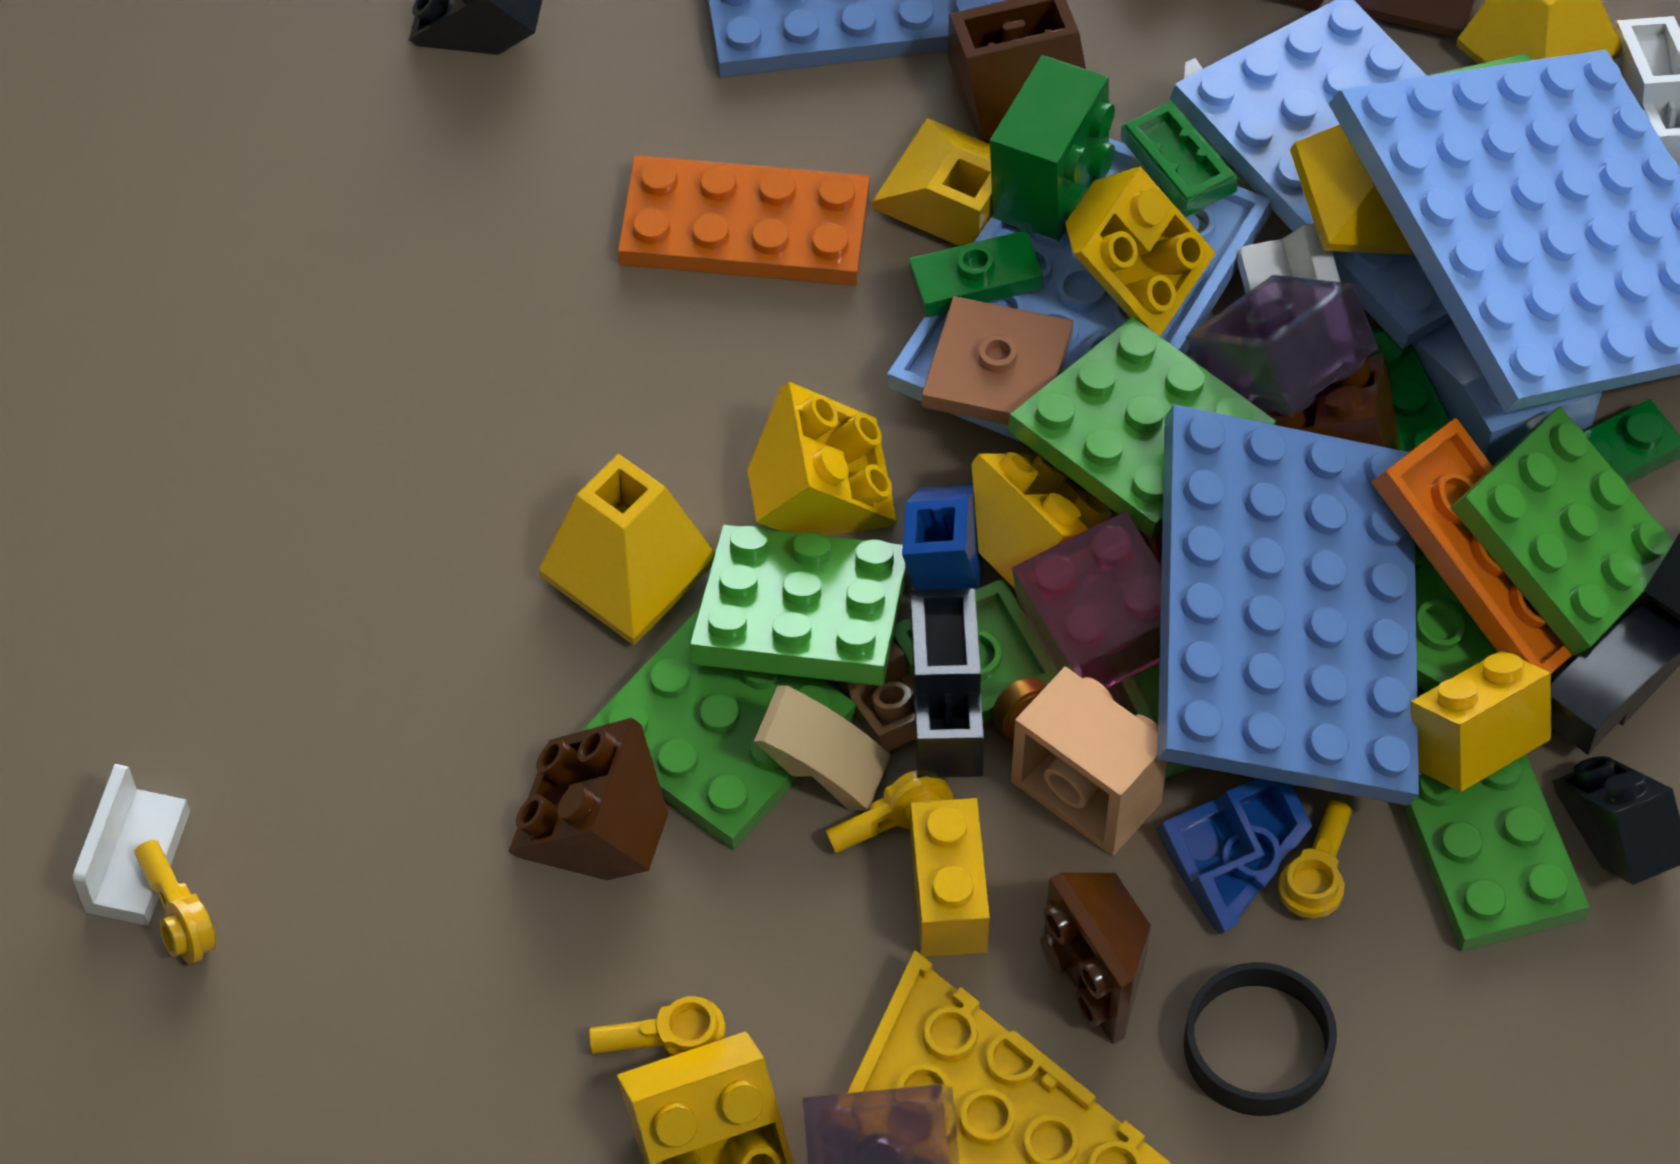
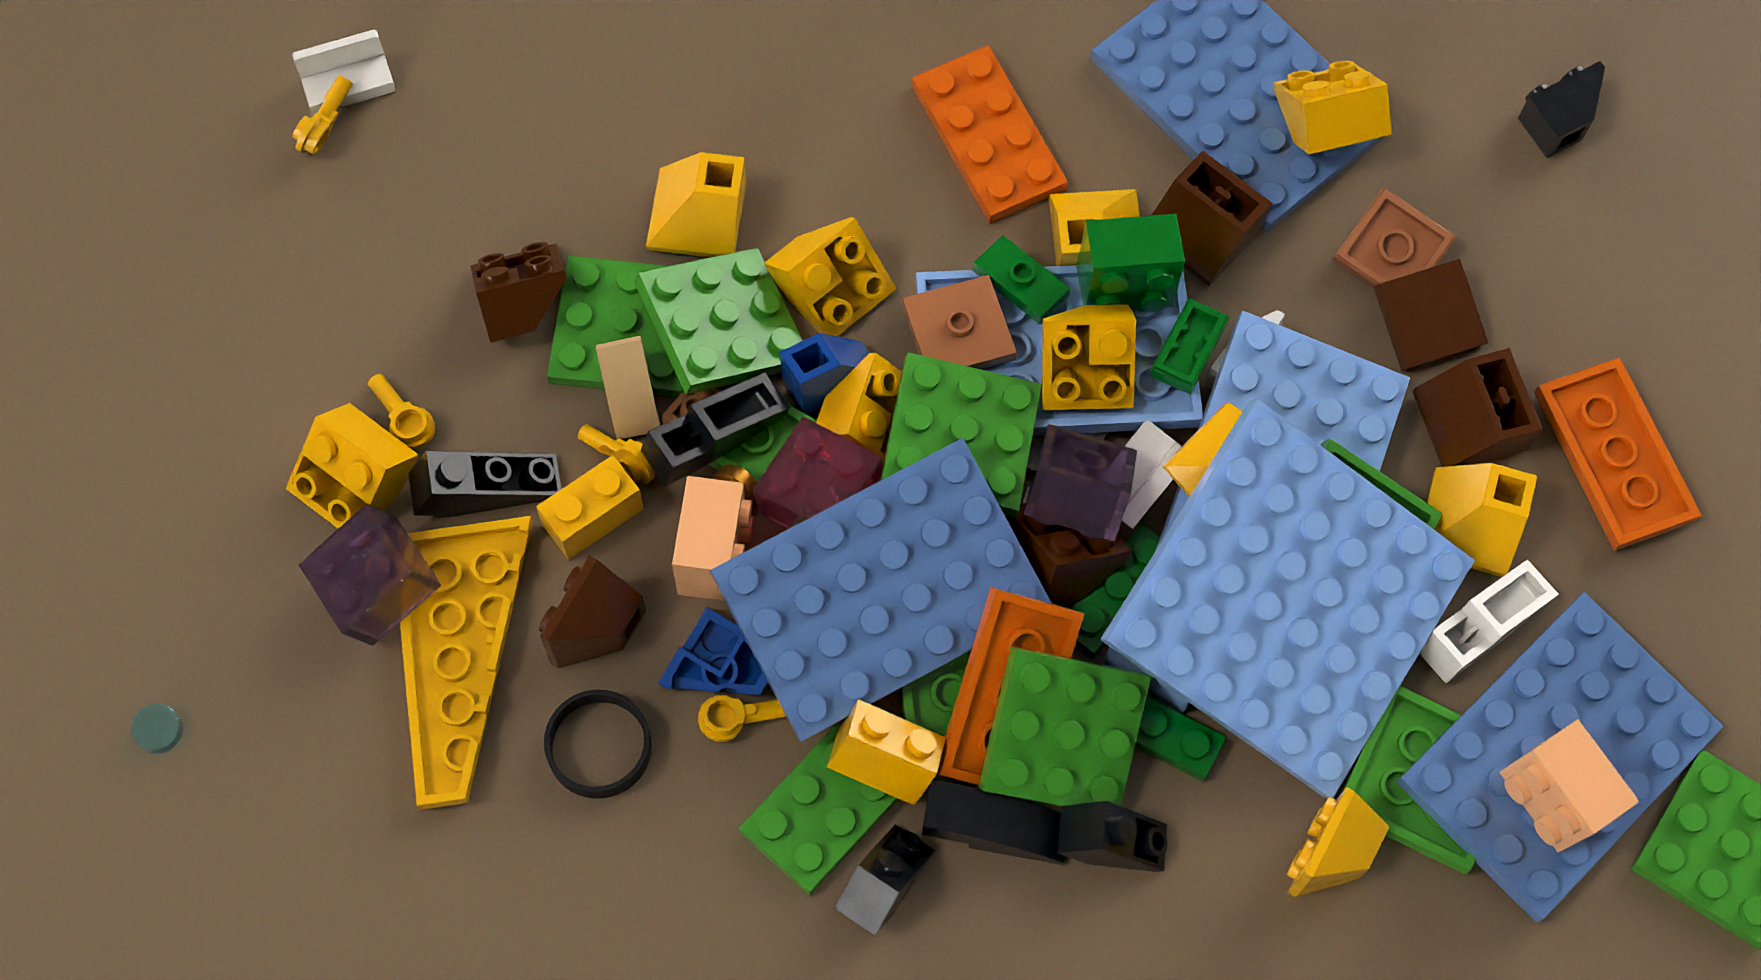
camera: 55 degrees right, 10 degrees up
none -> black slope [408,451,562,516]

